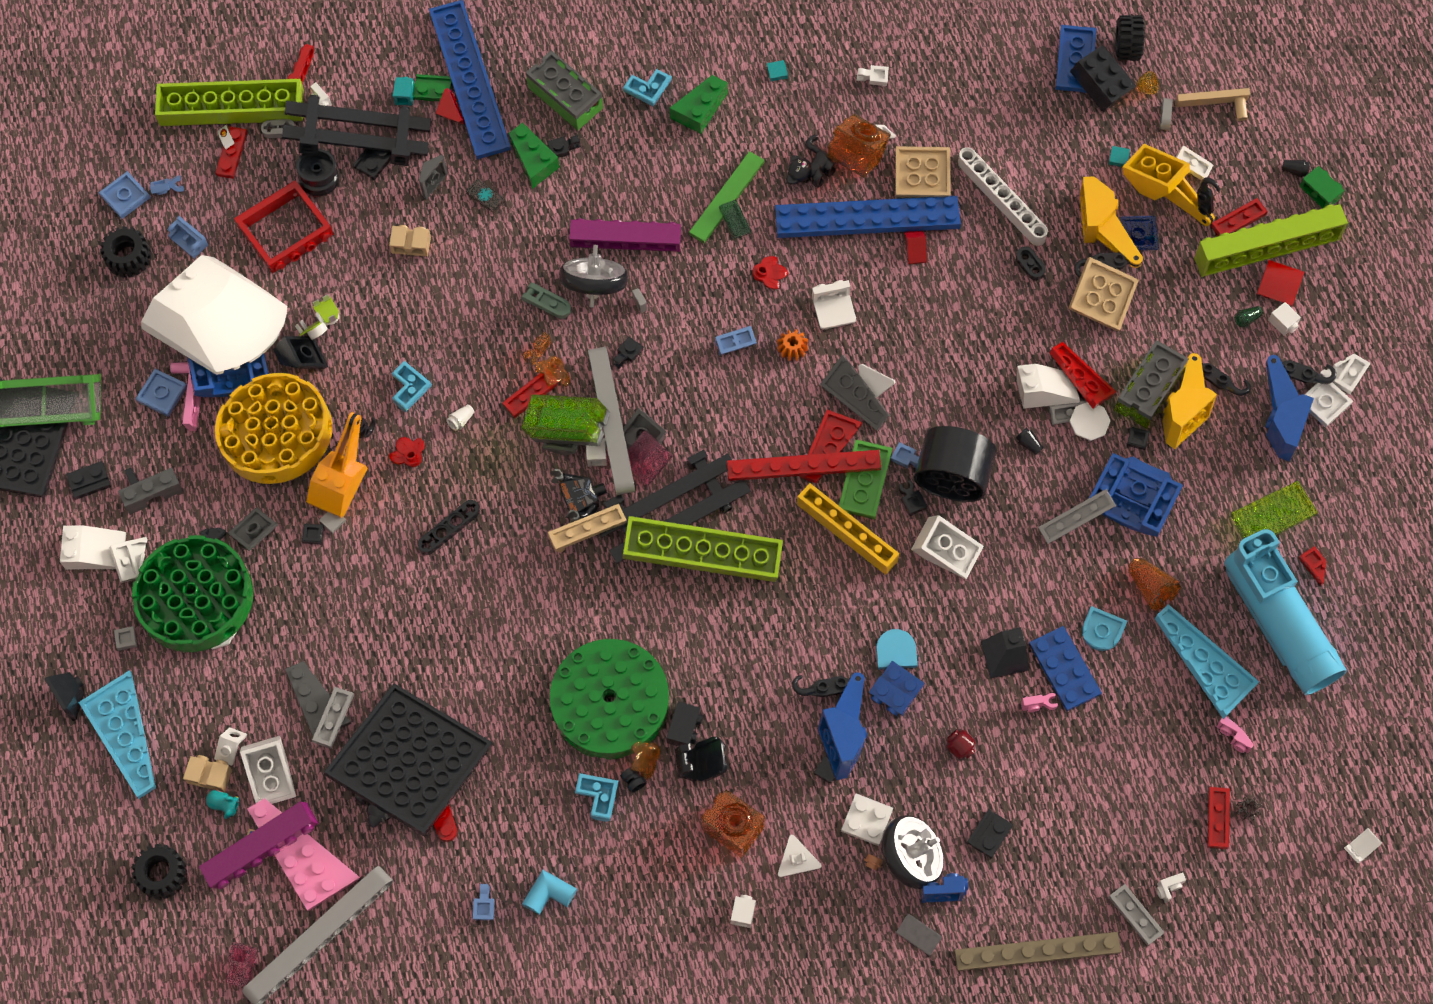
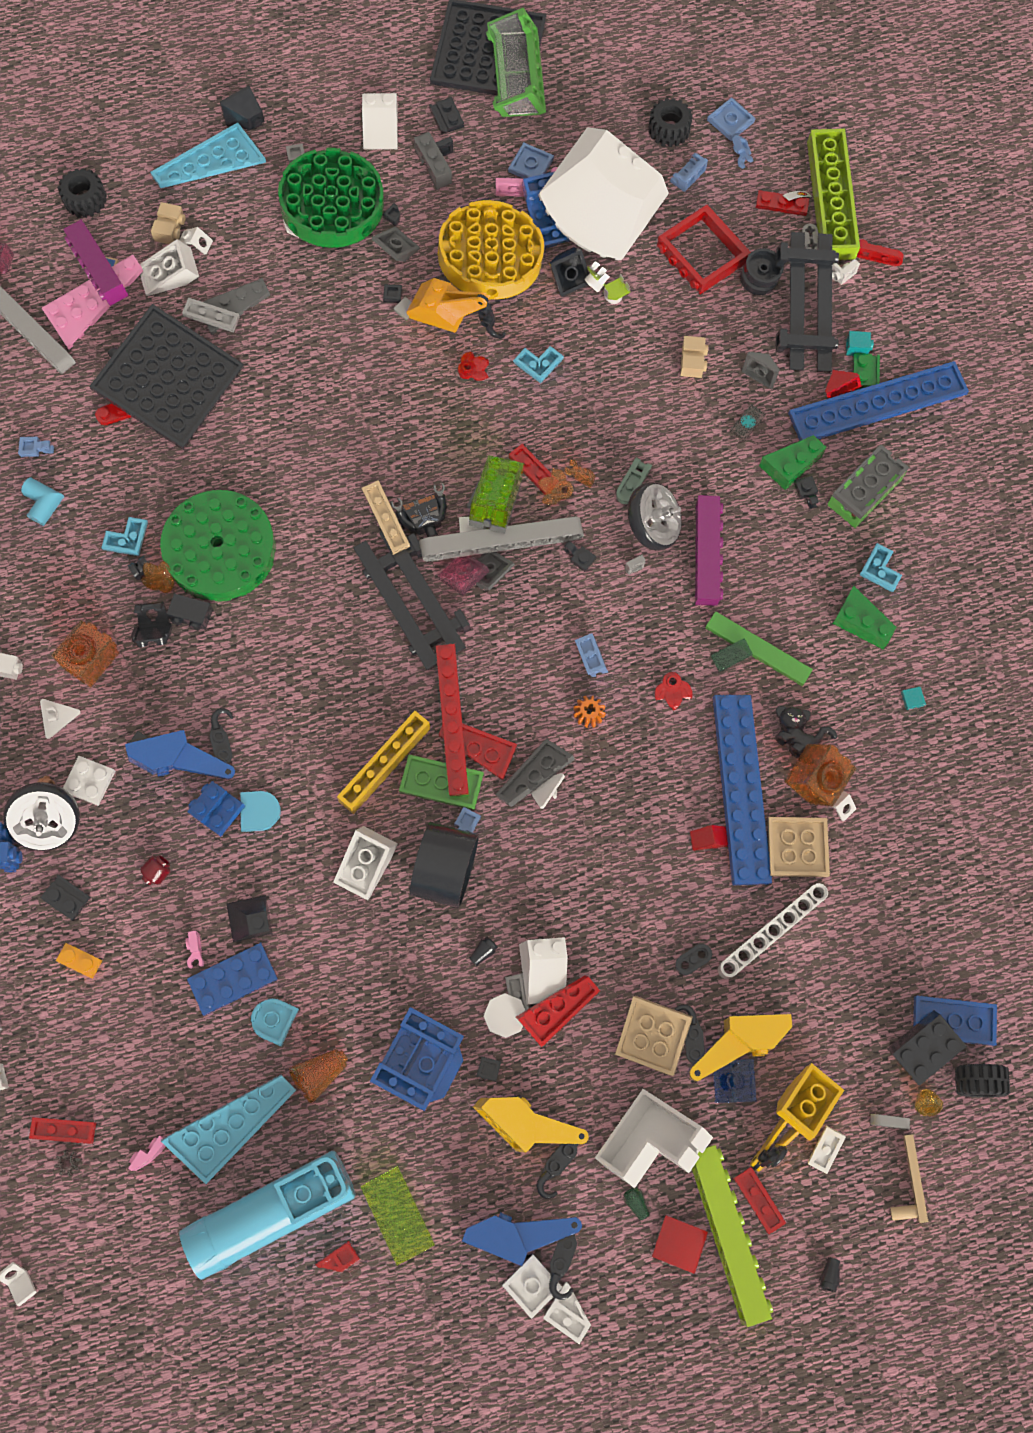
camera: 85 degrees right, 5 degrees up
white wing [109,537,148,583] -> none
teal animal [206,789,239,819] -> none
black plate [353,149,392,180] -> none
black beam [418,500,480,555] -> none
white cone [446,404,475,431] -> none
lime brick [622,516,783,582] -> none
white bracket [812,280,856,330] -> none
white plate [857,65,889,86] -> none
black plate [899,480,928,516] -> none
light grey plate [1038,489,1116,544] -> none
teal tile [1109,146,1130,167] -> none
dark grey piece [1114,340,1189,429] -> none
white brick [1268,302,1301,336] -> none
green brick [1299,166,1345,209] -> none
none -> light orange plate [56,943,102,979]
none -> white piece [595,1089,713,1188]

